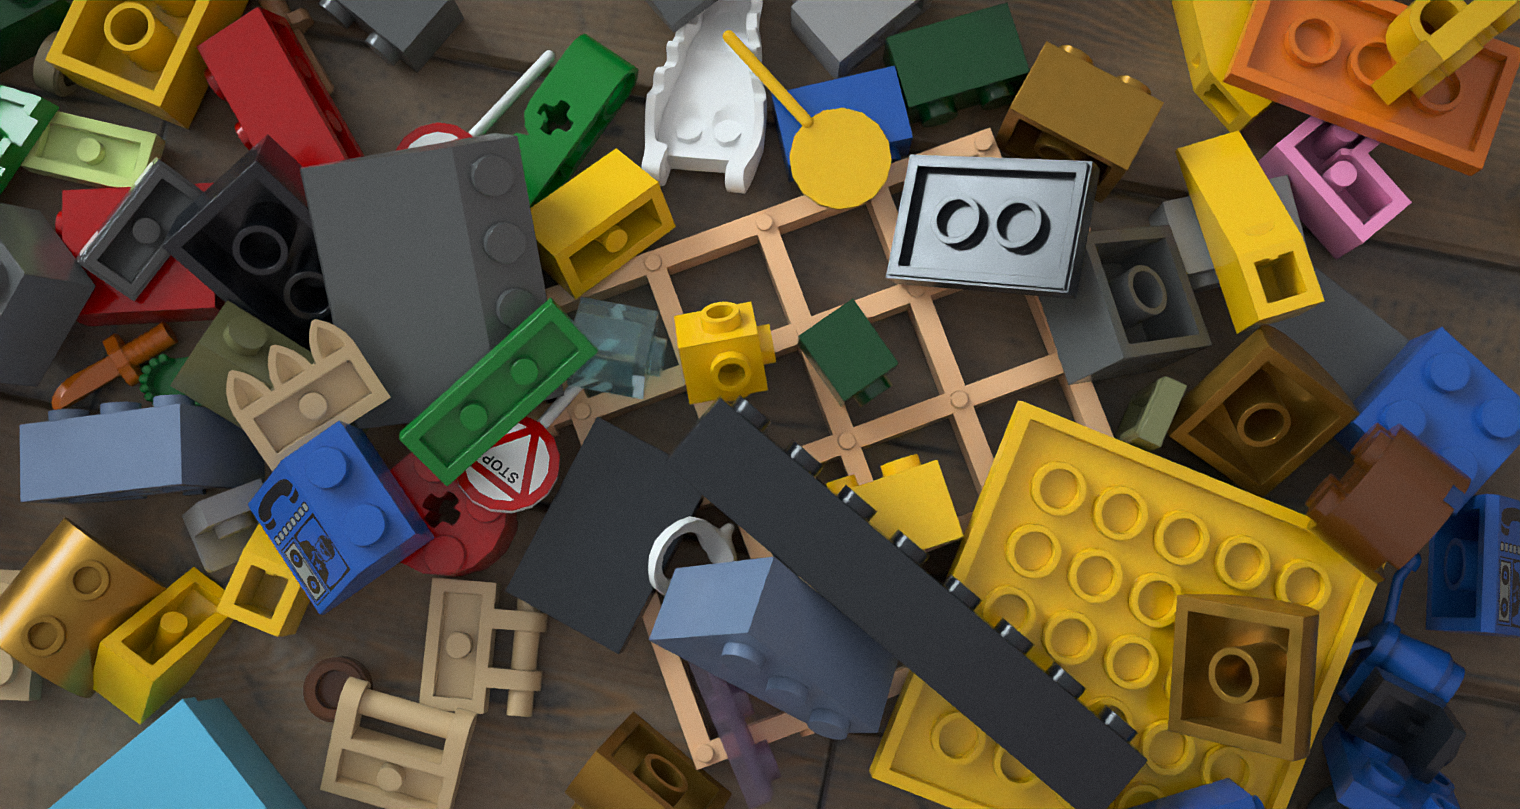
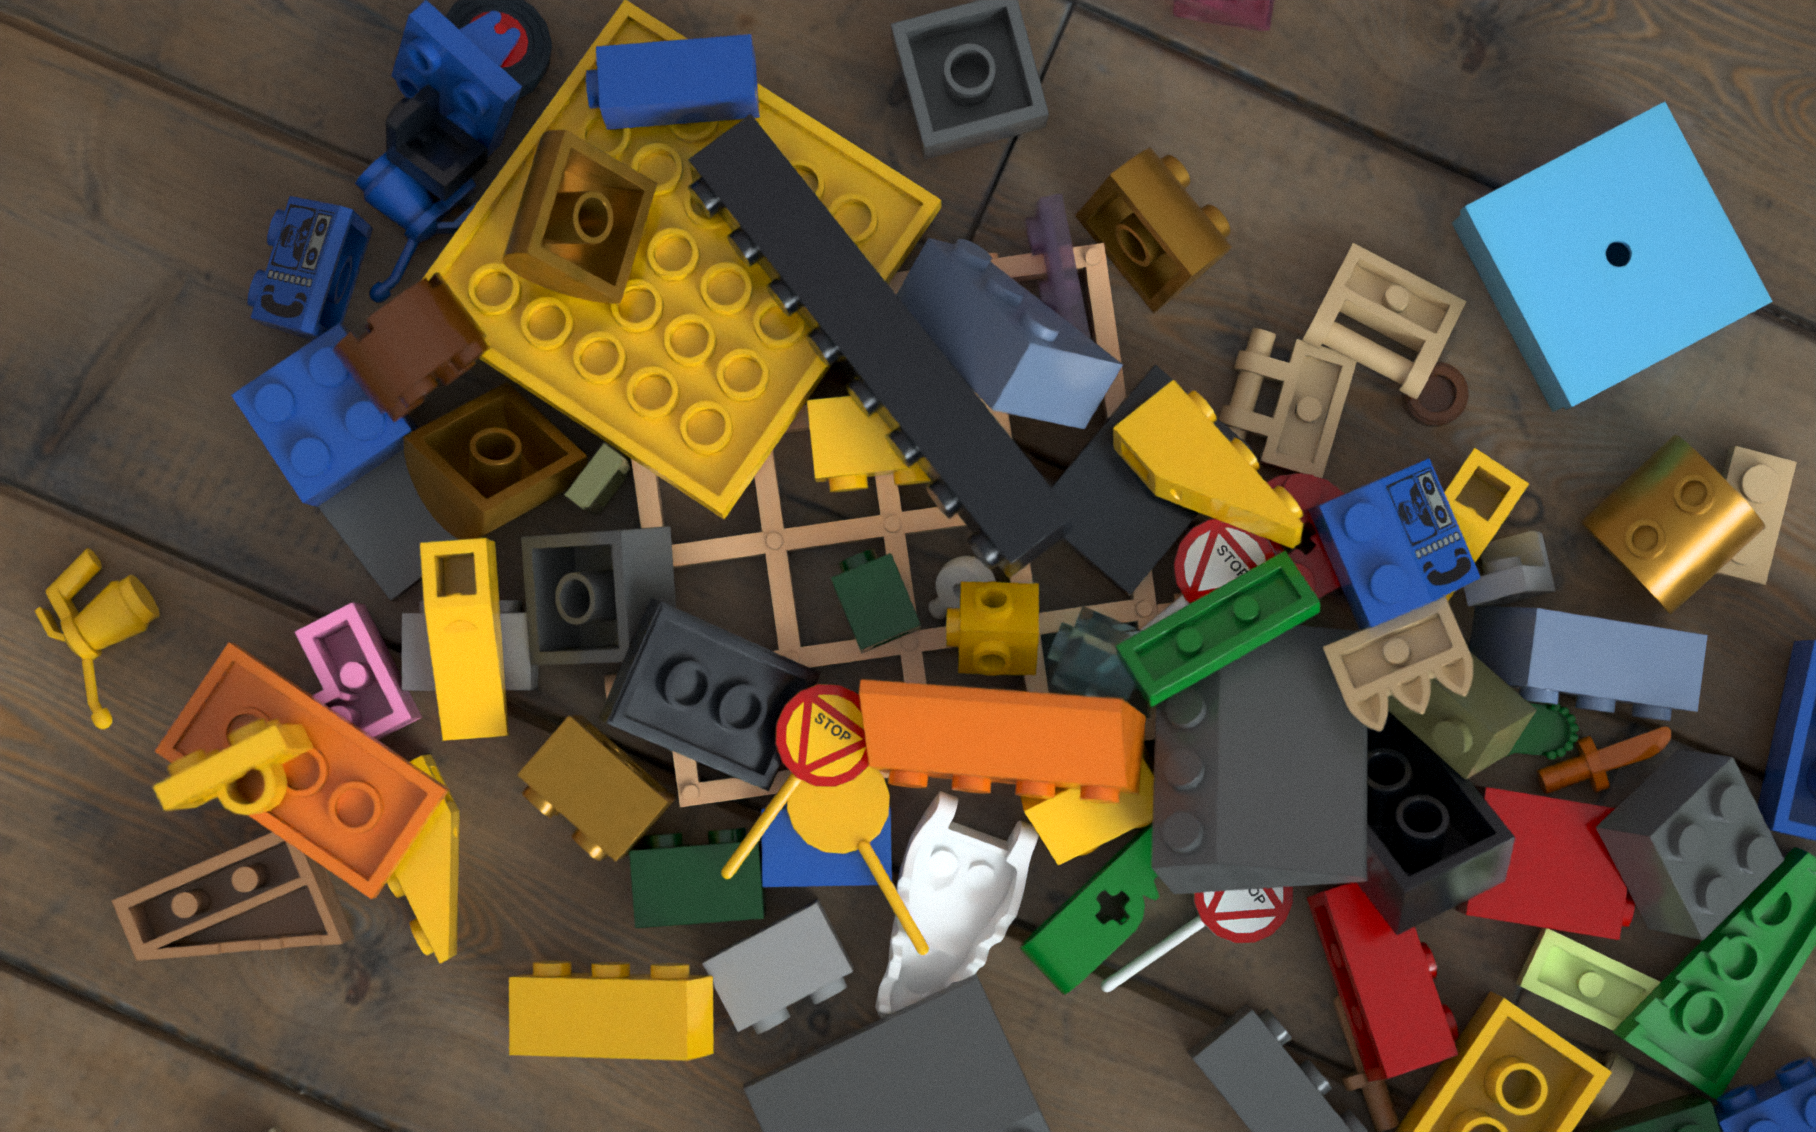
camera: 175 degrees left, 5 degrees up
dark grey slope [76,157,204,301] -> none
yellow slope [93,567,234,725] -> none
white piece [648,516,737,596] -> none
none -> piece [721,684,869,879]
none -> orange slope [859,680,1146,804]
none -> white piece [928,556,995,619]
none -> yellow slope [1113,379,1303,549]

